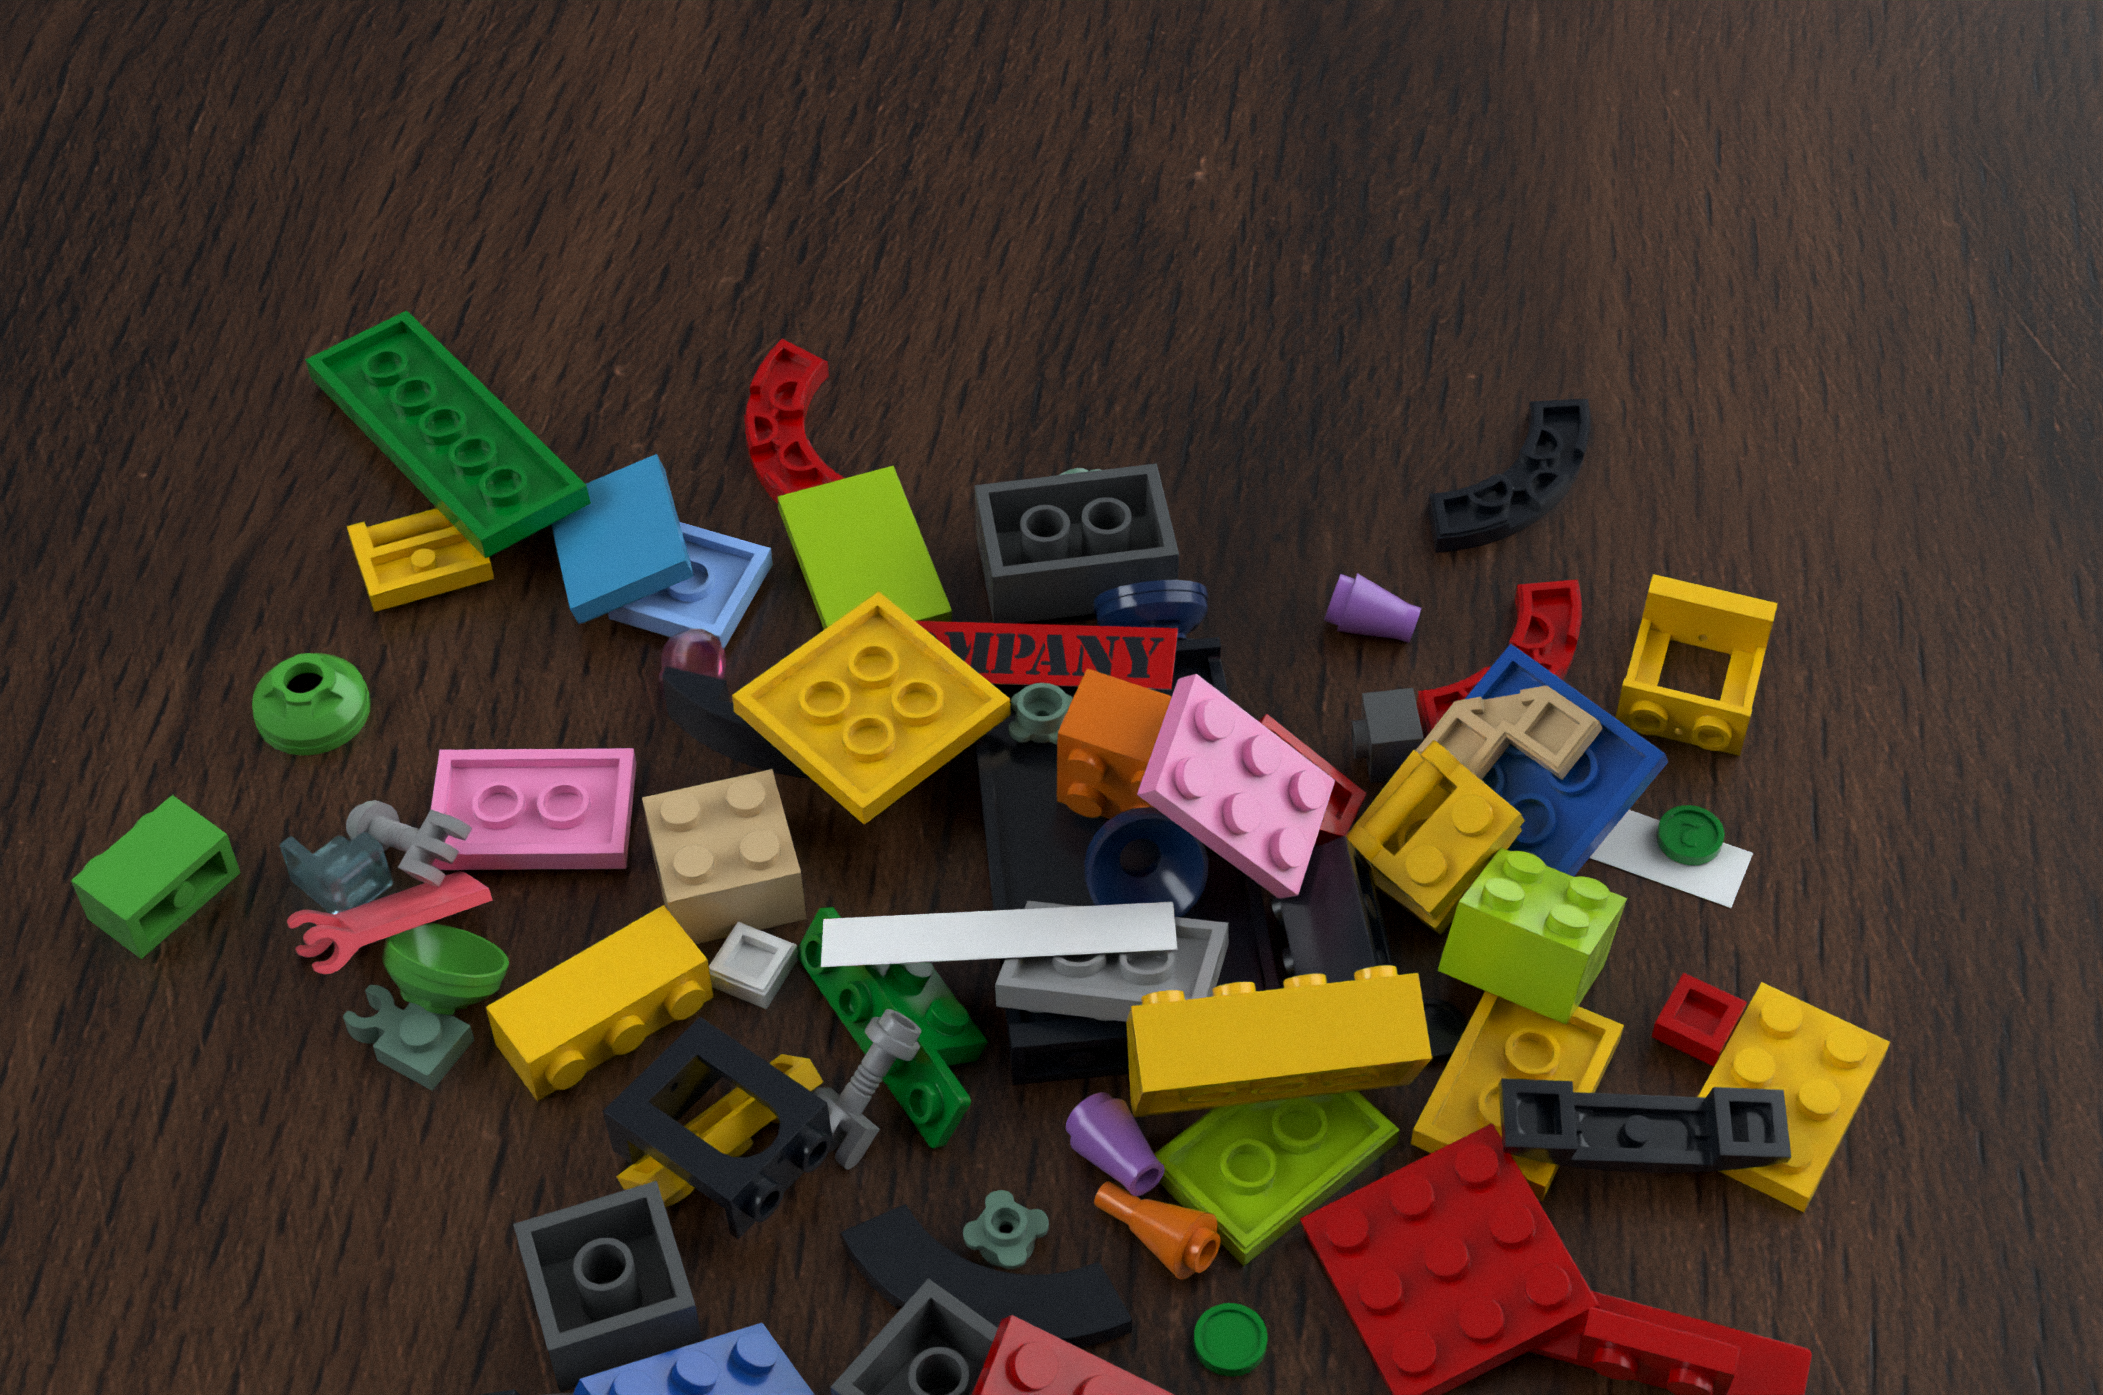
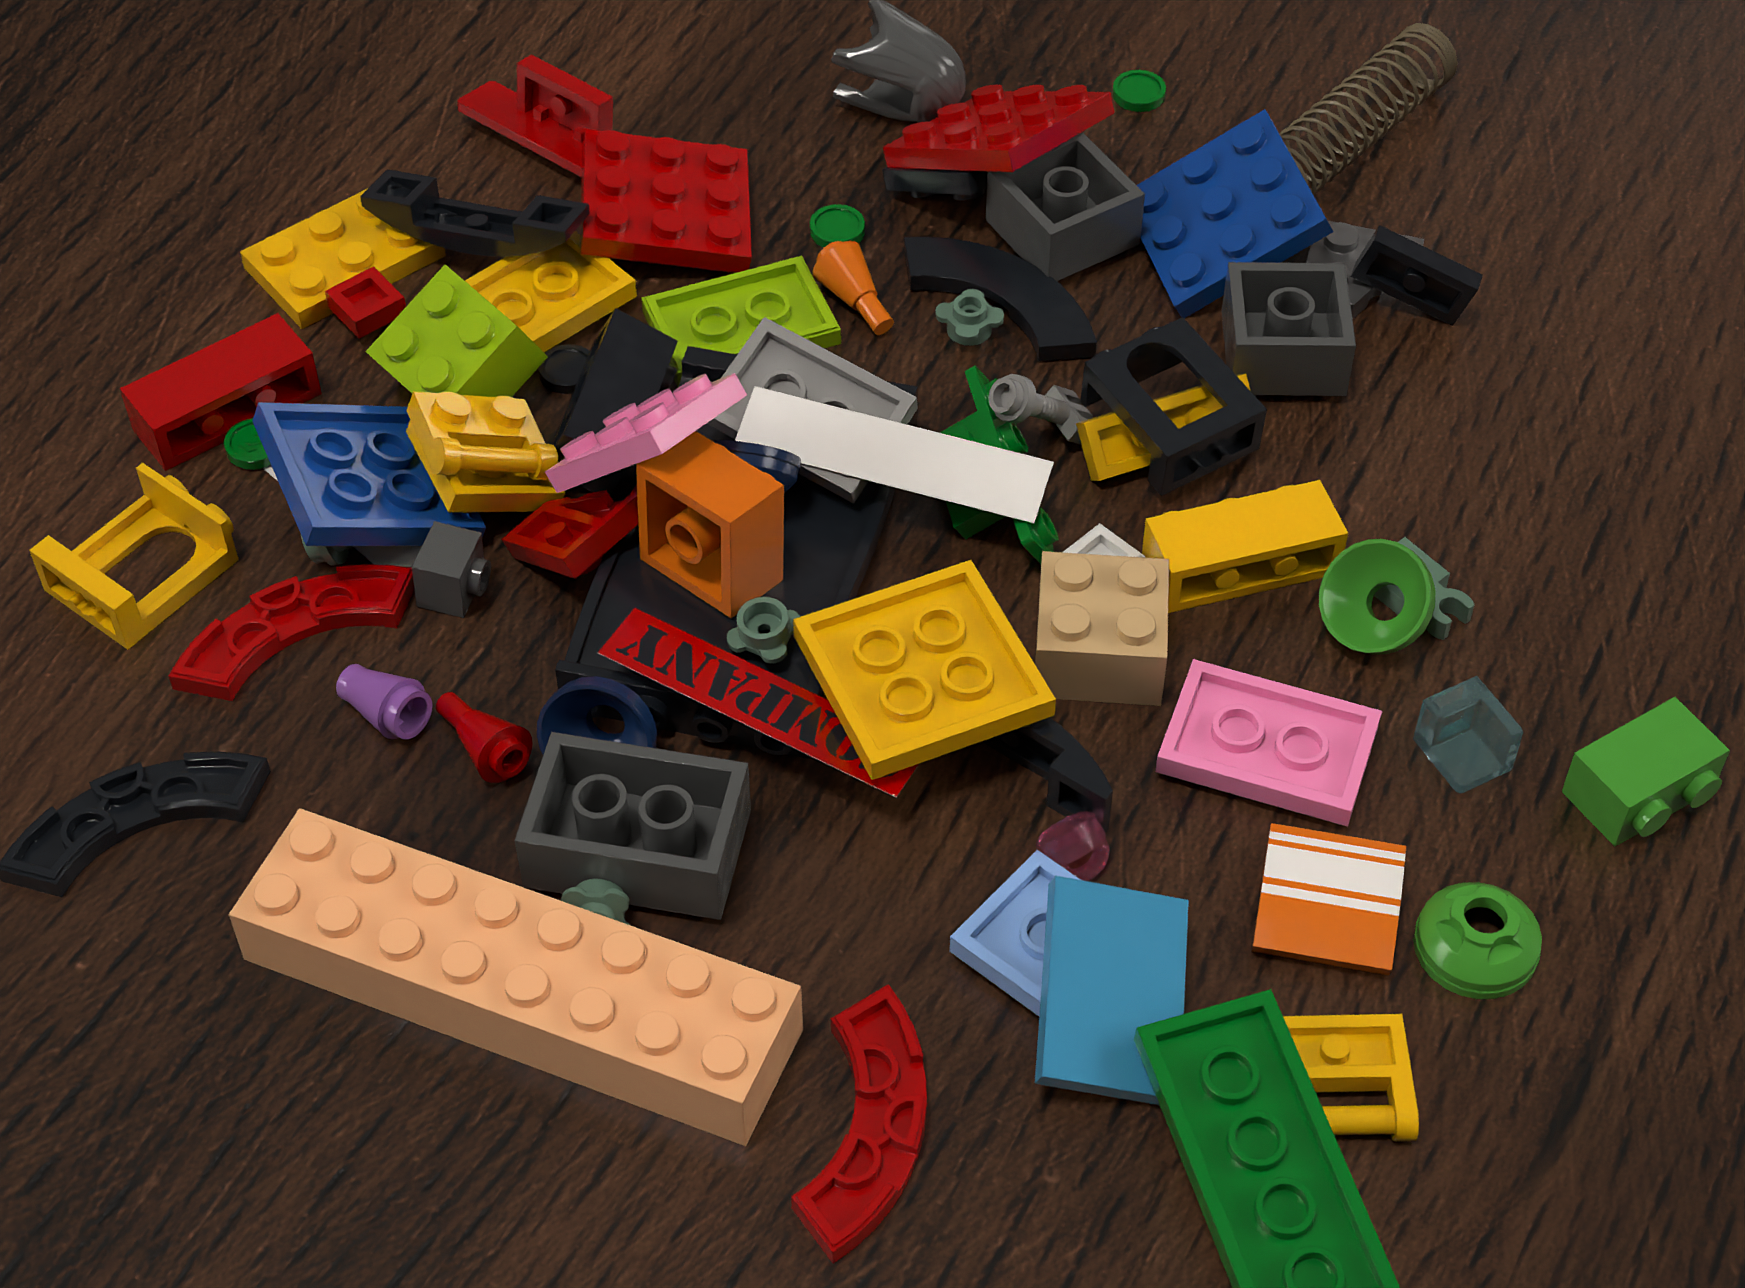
camera: 160 degrees left, 0 degrees up
coral flag [287,870,493,974] -> none
light grey hinge [346,800,472,887] -> none
lime tile [777,466,952,630] -> none
medium lavender cone [1066,1092,1165,1196] -> none
yellow slope [1126,965,1432,1117] -> none
tan tile [1416,685,1603,780] -> none
none -> red brick [120,313,322,471]
none -> light nougat brick [229,808,803,1146]
none -> red cone [436,692,533,783]
none -> orange slope [1251,823,1406,975]

